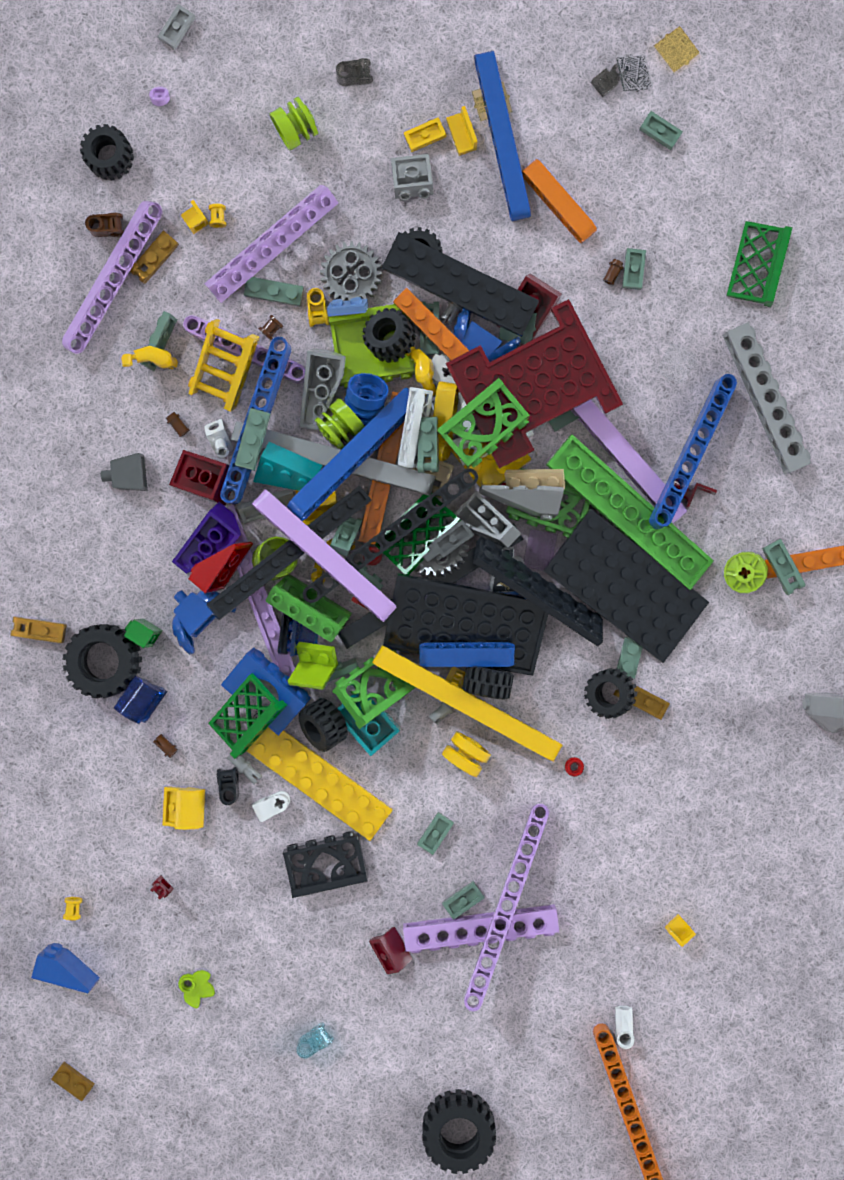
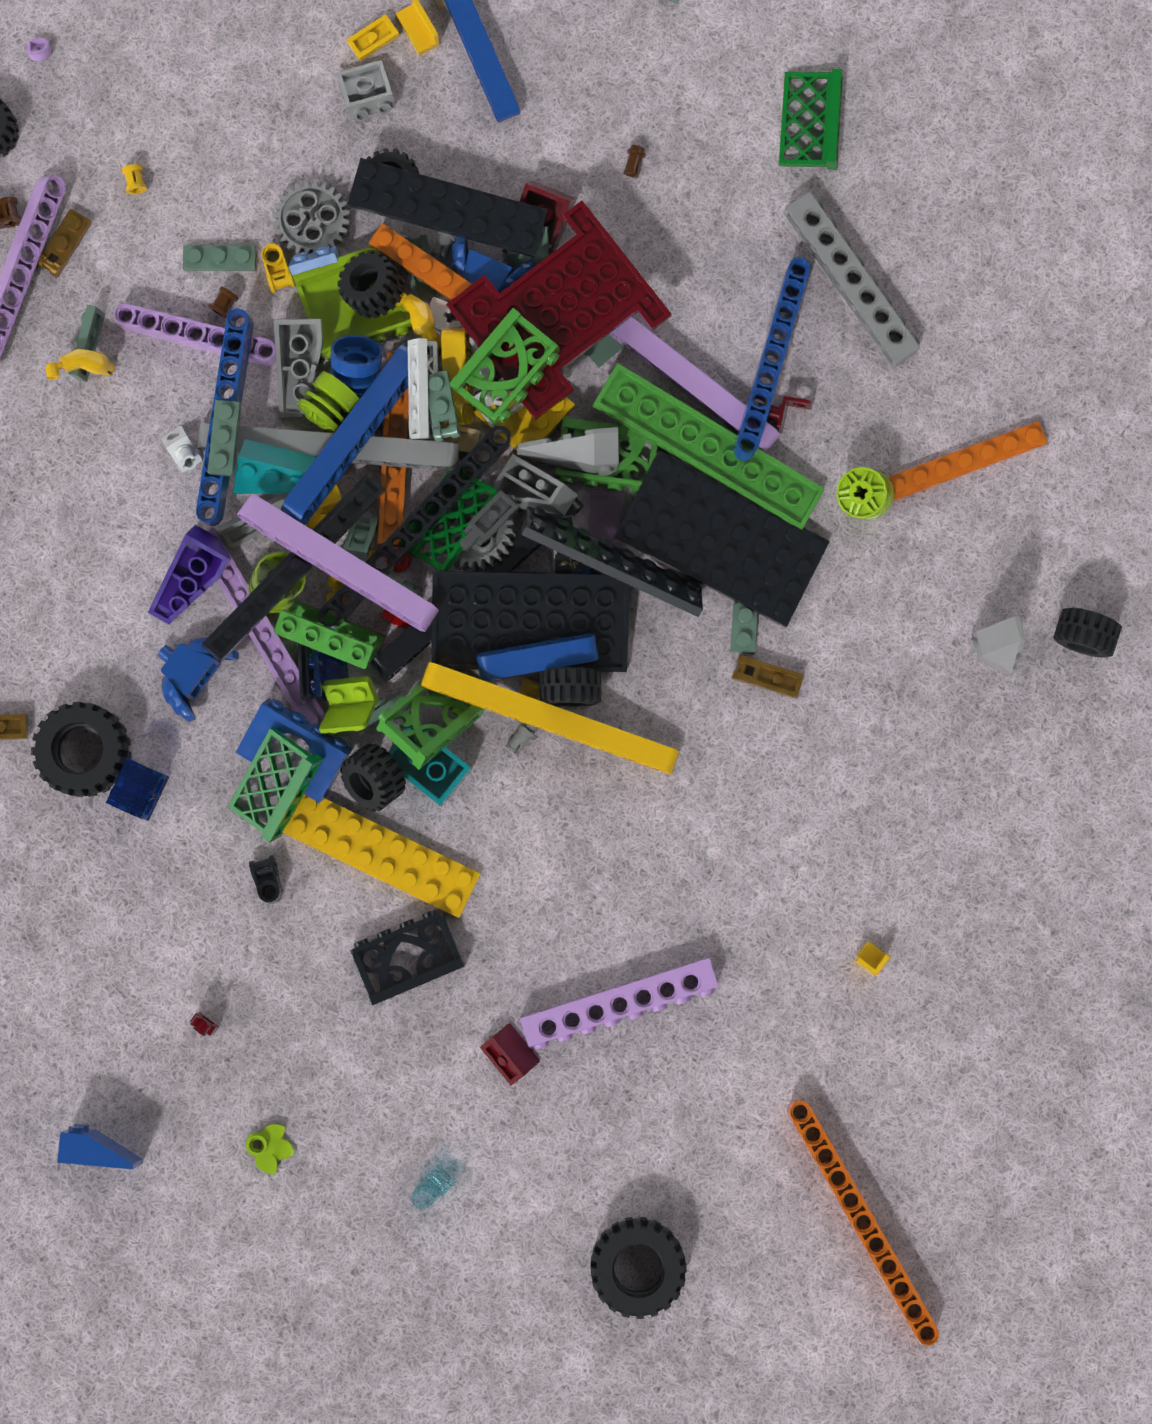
camera: 15 degrees left, 5 degrees down
pearl gold plate [51,1062,95,1102] -> none
yellow bush [63,897,82,920] -> none
dark grey torso [100,453,148,491] -> none
green brick [124,619,163,648] -> none
reddish brown pin [153,734,178,758] -> none
yellow brick [162,786,205,830] -> none
reddish brown pin [166,412,190,437] -> none
dark red slope [169,450,239,506] -> none
yellow panel [181,200,209,235] -> none
yellow fence [188,319,260,412] -> none
red slope [188,541,253,593] -> none
lavender brick [204,185,338,303] -> none
light grey pin [227,755,262,785] -> none
white piece [252,791,290,822] -> none
lime wheel [269,97,318,151] -> none
sand green plate [417,812,454,855] -> none
yellow wheel [442,731,491,778] -> none
sand green plate [442,881,485,920] -> none
lavender beam [464,804,549,1012] -> none
tan plate [505,469,565,490] -> none
orange beam [522,159,597,243] -> none
red plate [565,757,584,777] -> none
black tyre [584,668,637,719] -> none
white piece [615,1006,634,1049] -> none
sand green plate [622,248,646,290] -> none
sand green plate [762,539,806,595] -> none

